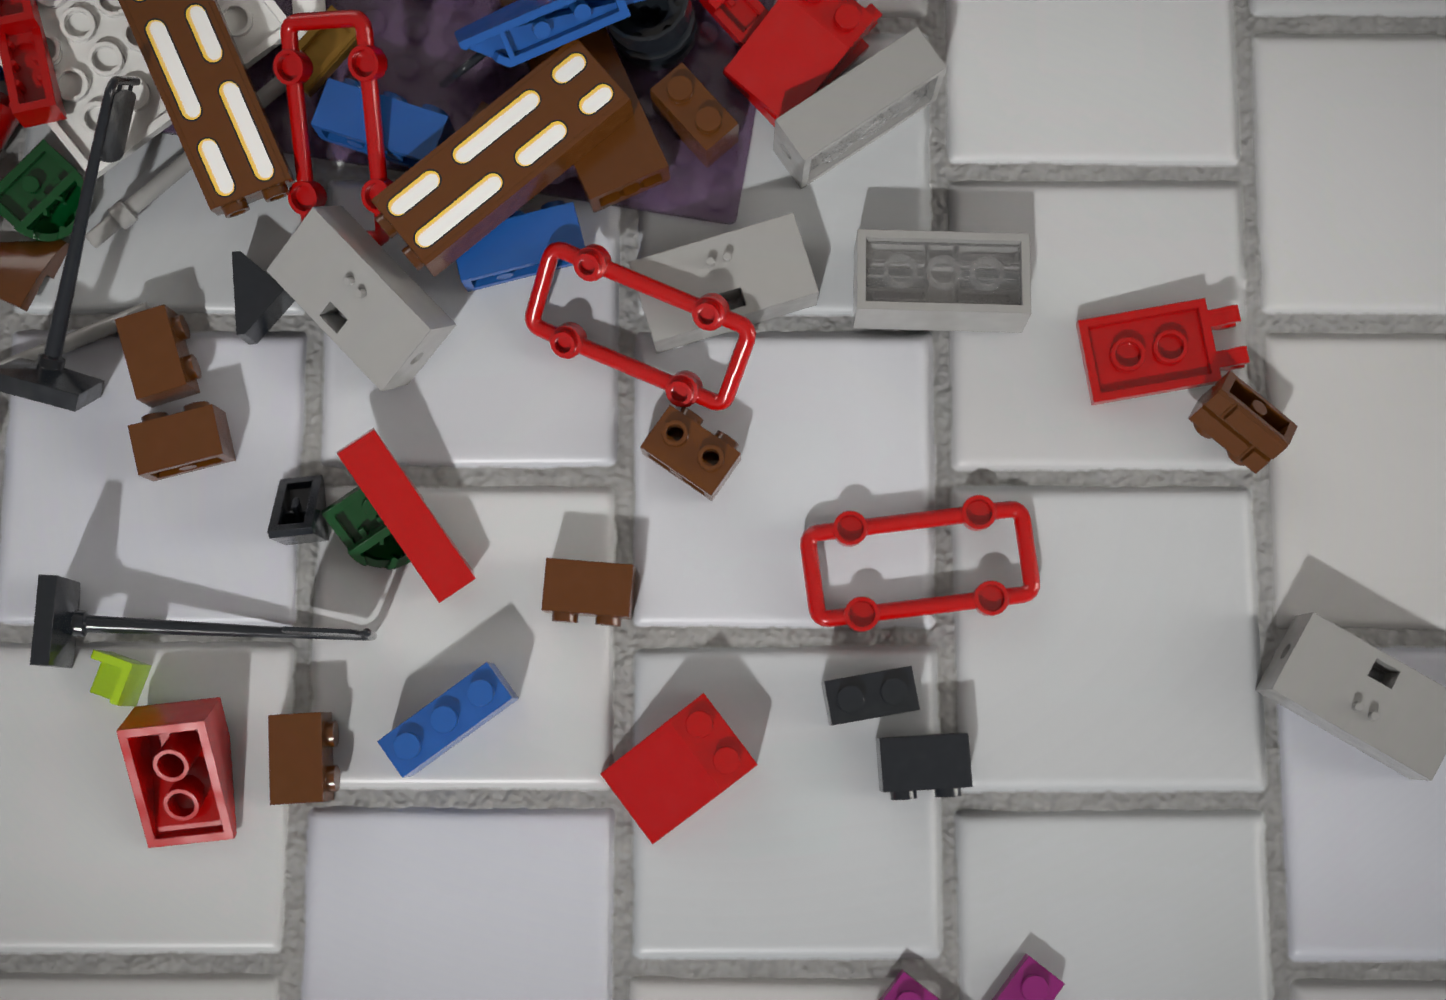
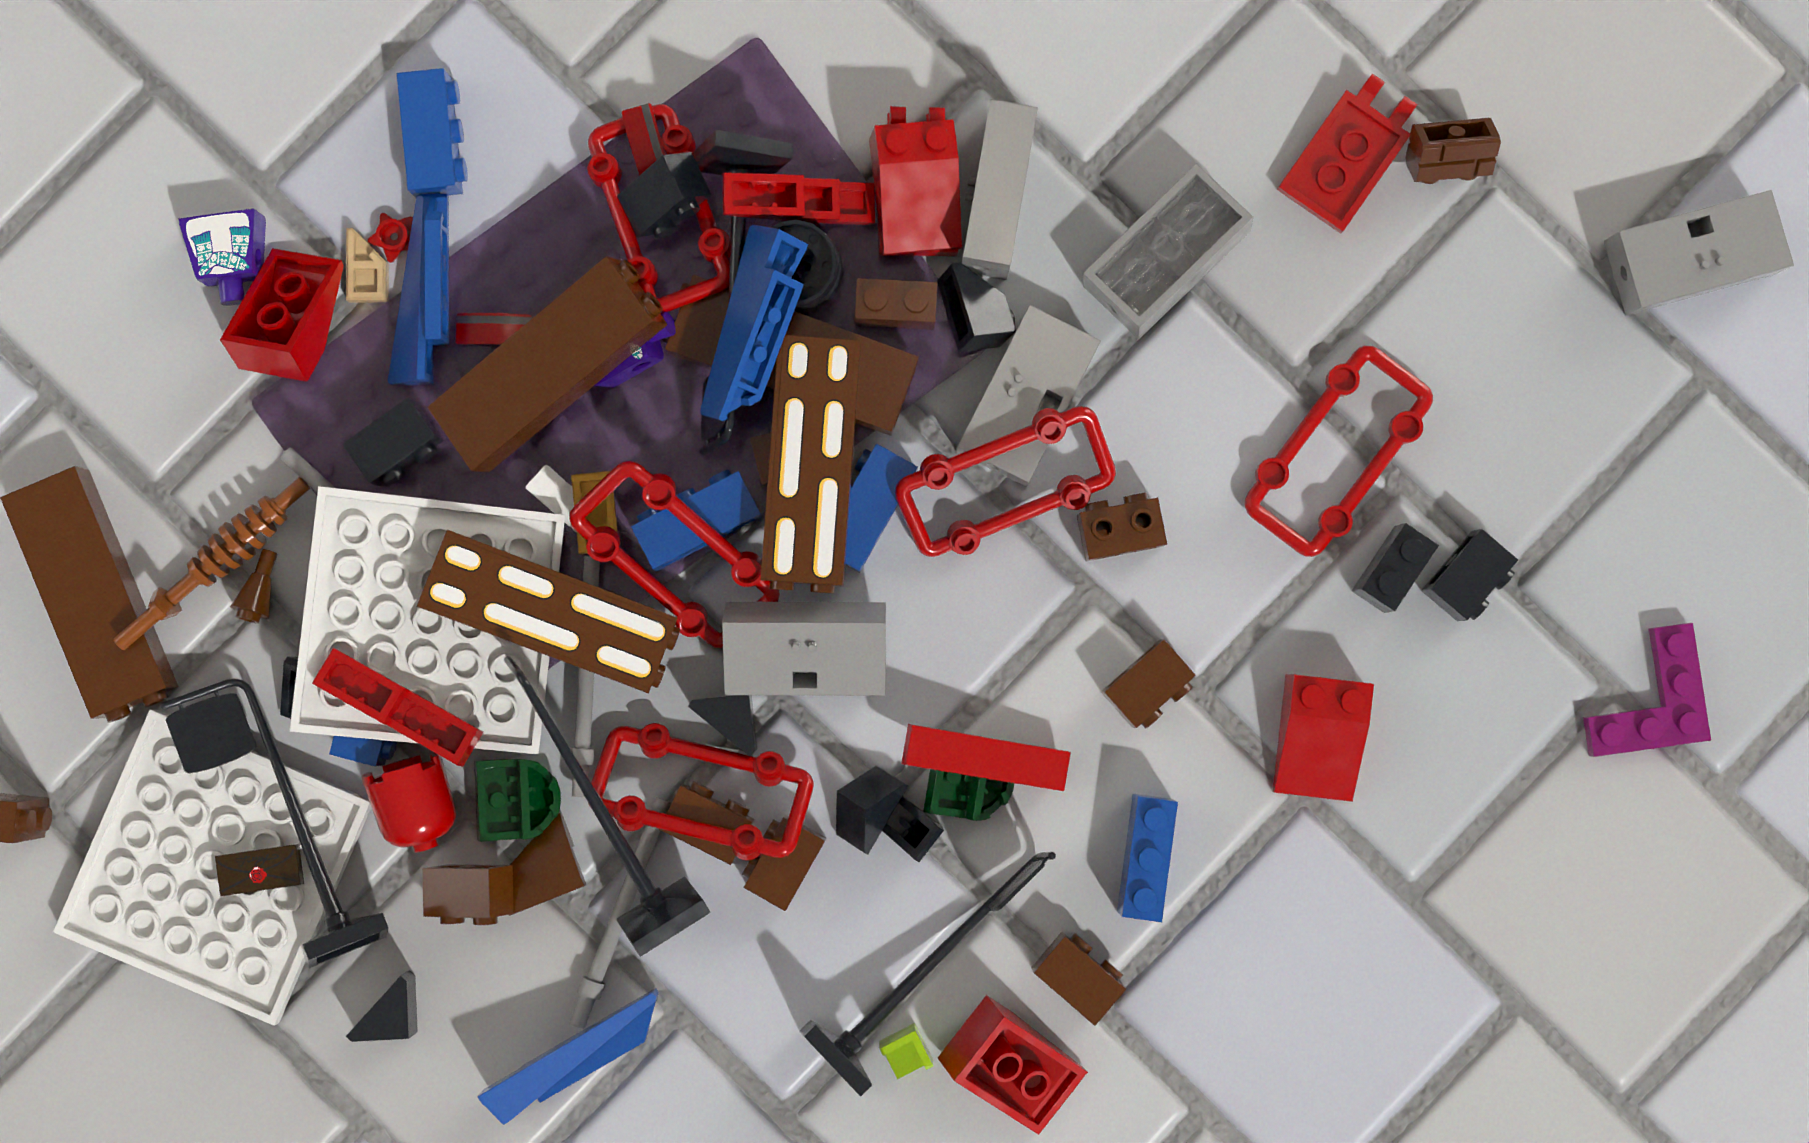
camera: 55 degrees left, 5 degrees up
none -> red bar [588,723,814,860]
none -> black slope [836,766,908,855]
none -> black slope [937,262,1016,352]

